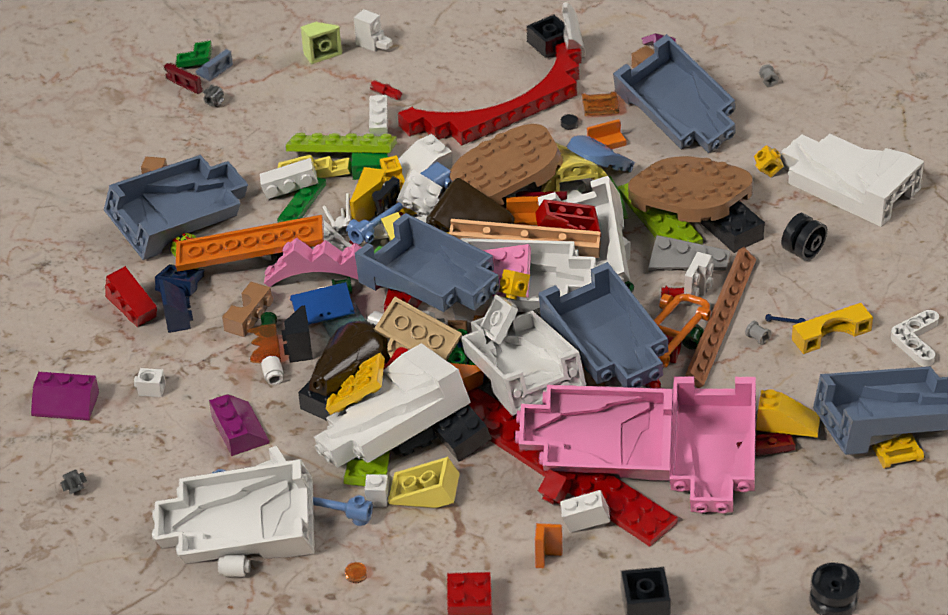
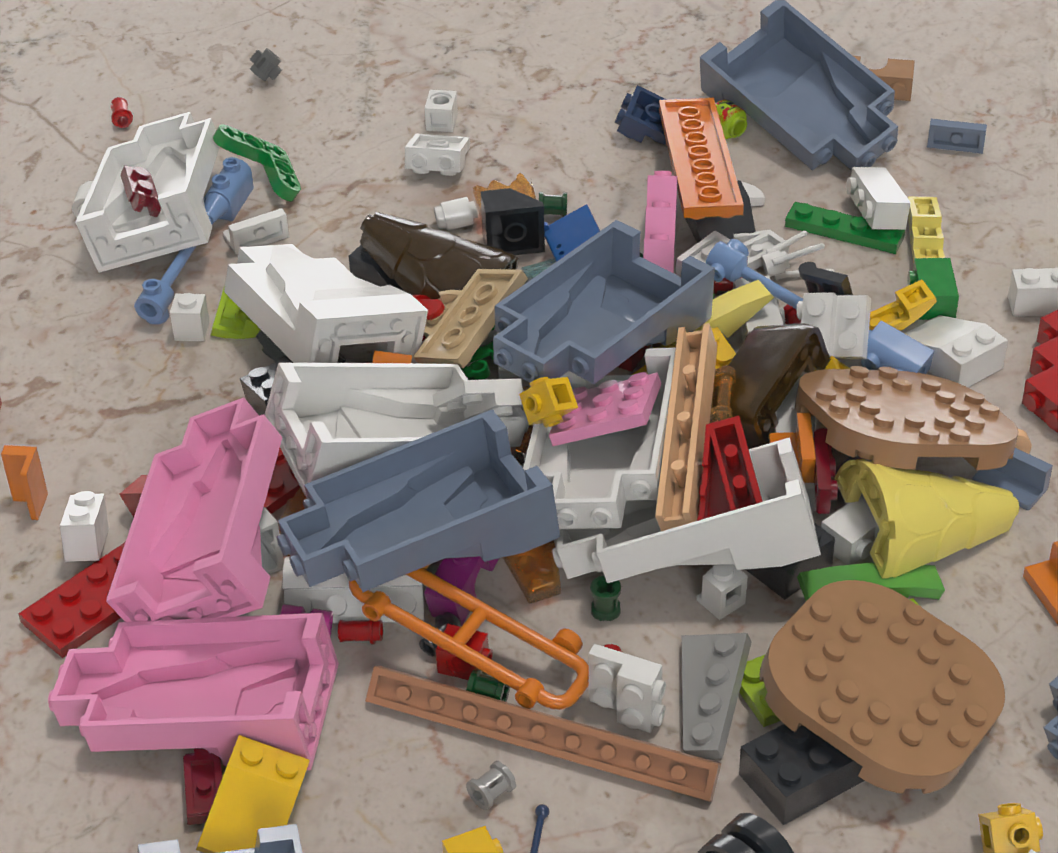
camera: 90 degrees right, 0 degrees up
magenta slope [31,371,99,421] -> none
red wedge [105,266,157,327] -> none
dark blue slope [159,279,193,333] -> none
magenta slope [209,394,270,456] -> none
medium nougat arch [222,282,273,337] -> none
lime plate [285,133,397,153] -> none
yellow plate [326,353,385,415] -> none
clear orange tile [345,562,367,584] -> none
yellow slope [350,167,388,222] -> none
light yellow slope [388,457,460,508] -> none
medium blue slope [566,135,635,172] -> none
none -> red pin [110,97,133,128]
none -> hinge [120,165,161,217]
none -> green beam [213,124,301,202]
none -> white plate [405,134,470,176]
none -> sand blue panel [927,118,987,154]

